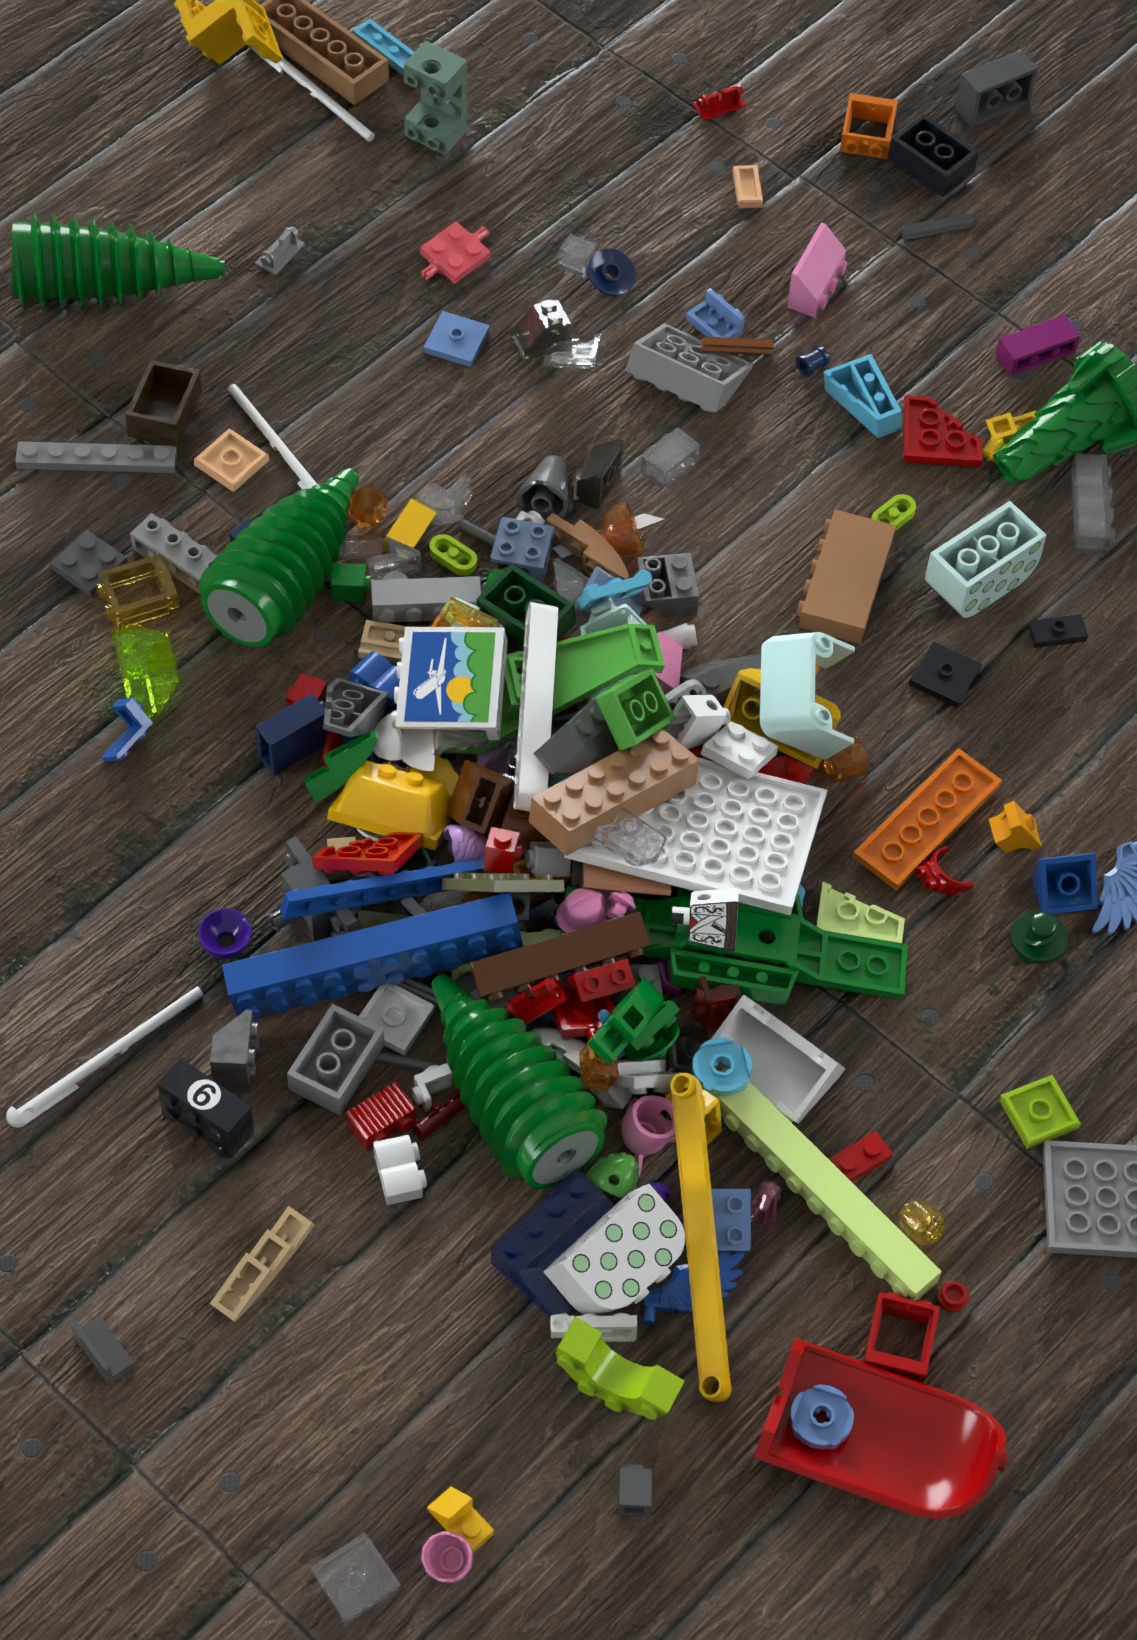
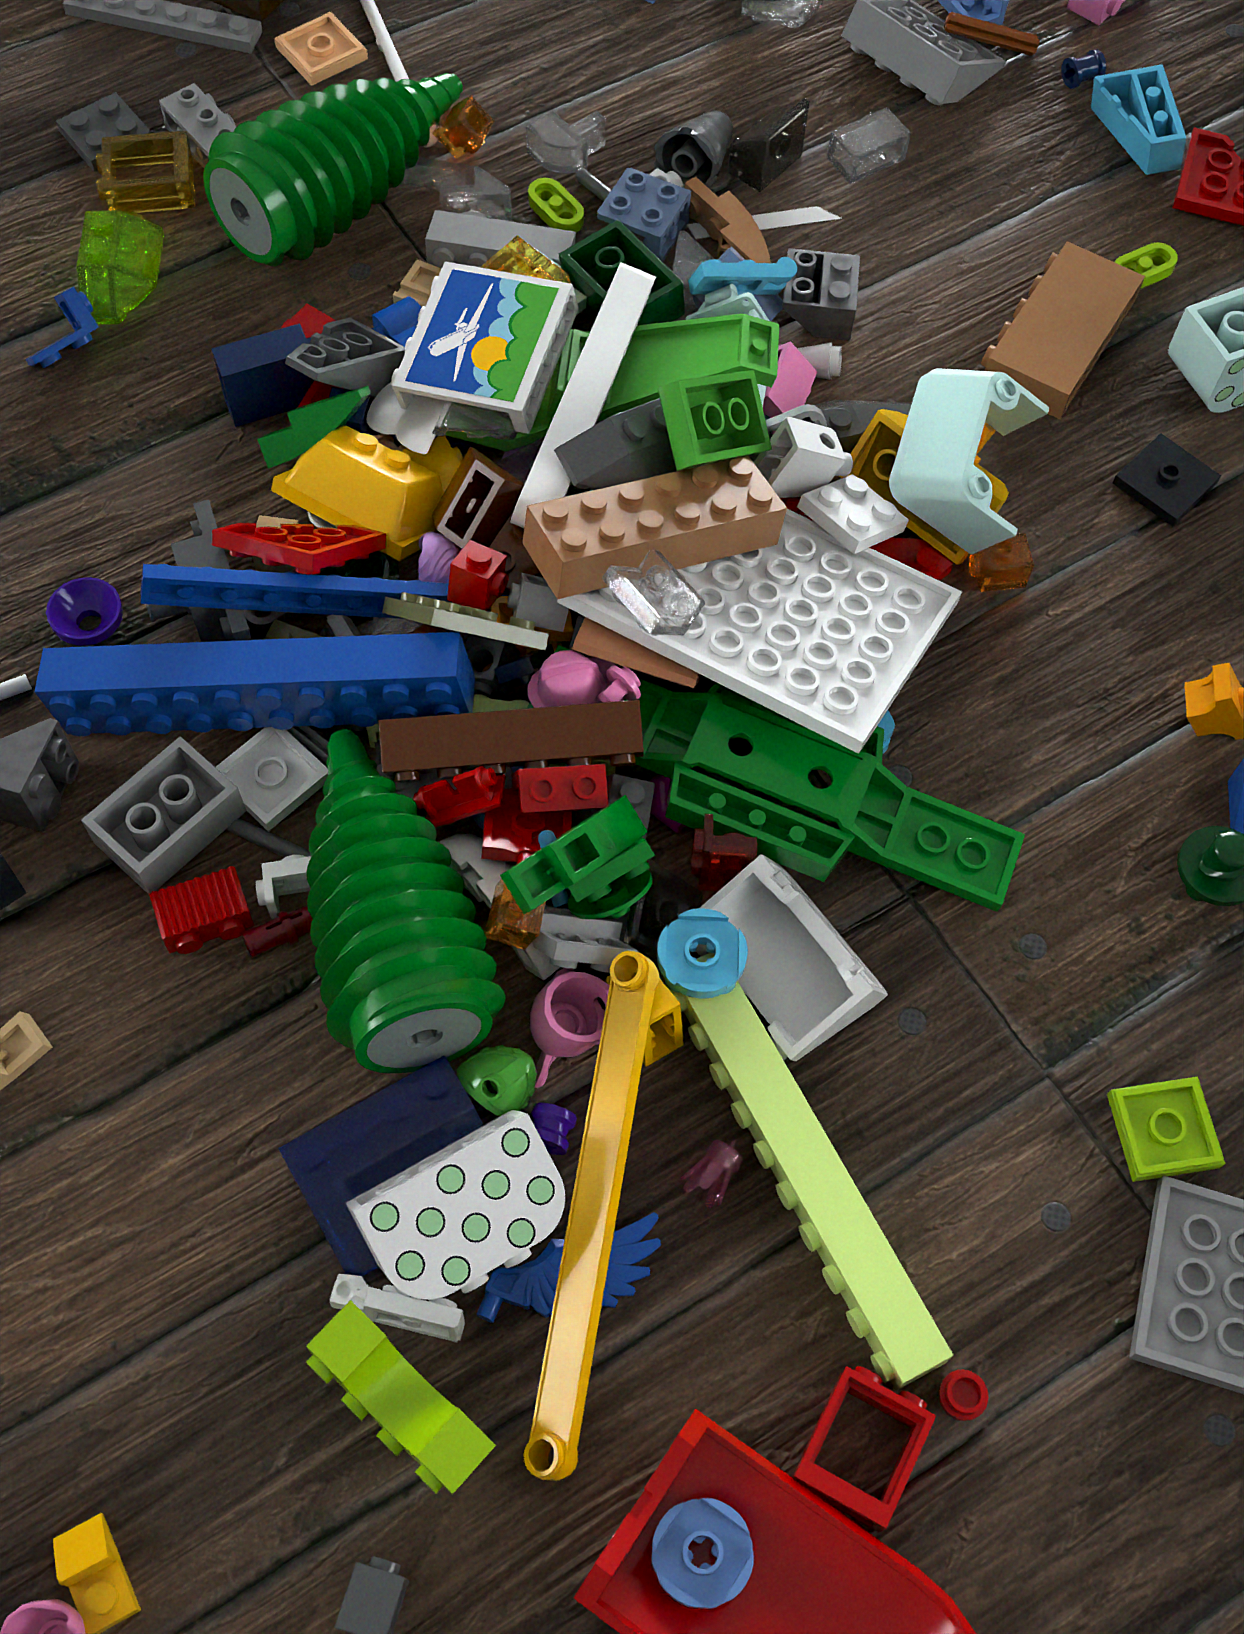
camera: 15 degrees right, 5 degrees up
green brick [331,563,371,602] -> none
white brick [373,1135,427,1205] -> none
yellow hinge [382,498,437,560] -> none
clear orange cylinder [598,501,645,556] -> none
torso [672,888,739,951] -> none
medium blue bracket [711,1189,751,1251] -> none
yellowish green wing [816,882,905,944] -> none
red plate [828,1131,893,1182] -> none
orange plate [852,748,1002,891] -> none
clear yellow head [899,1199,945,1245] -> none
red helmet [914,846,974,895] -> none

